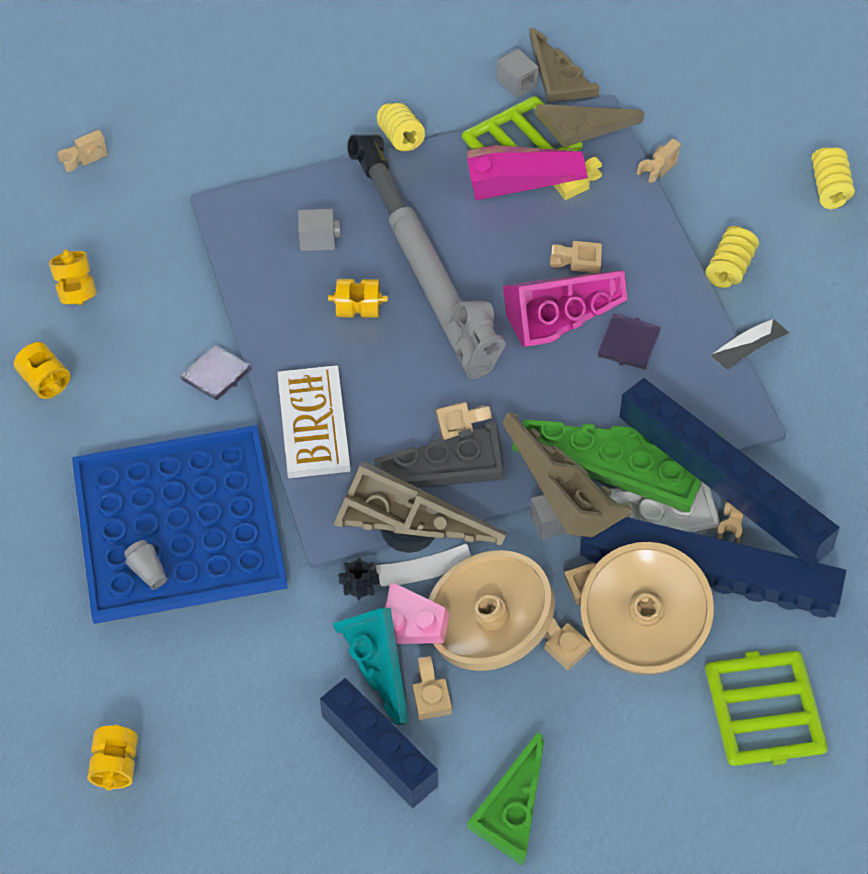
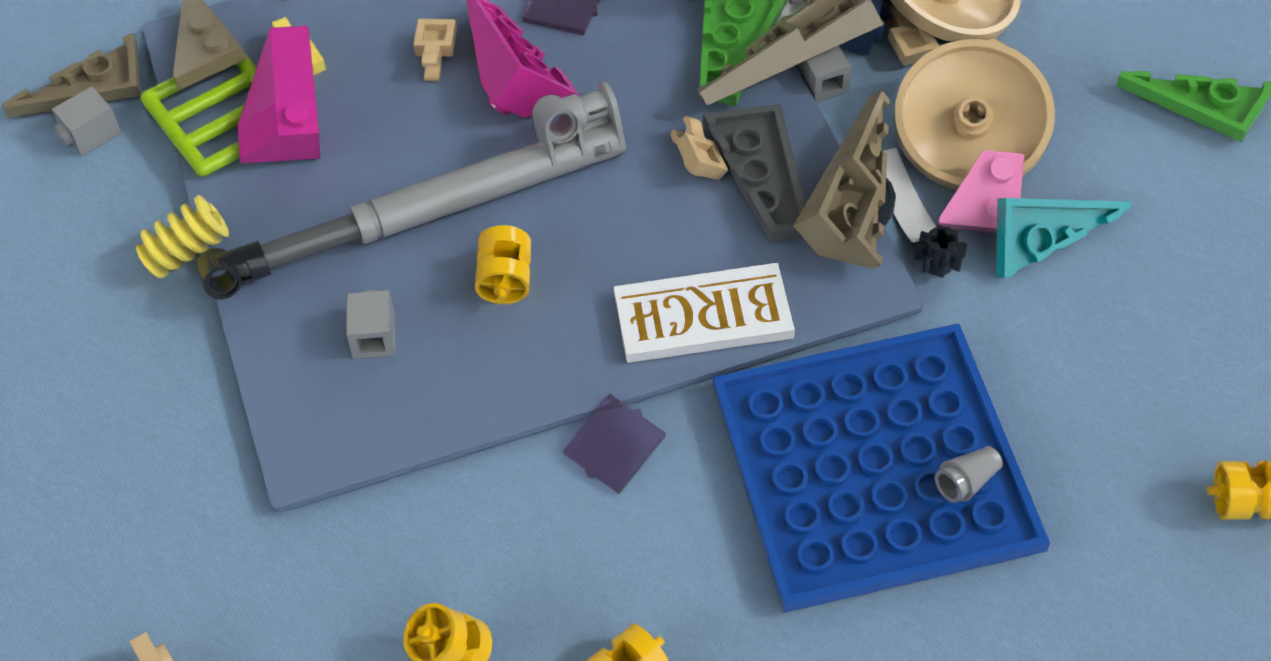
camera: 90 degrees left, 0 degrees up
dark blue brick [320,678,438,808] -> none
tan plate [412,656,452,720] -> none

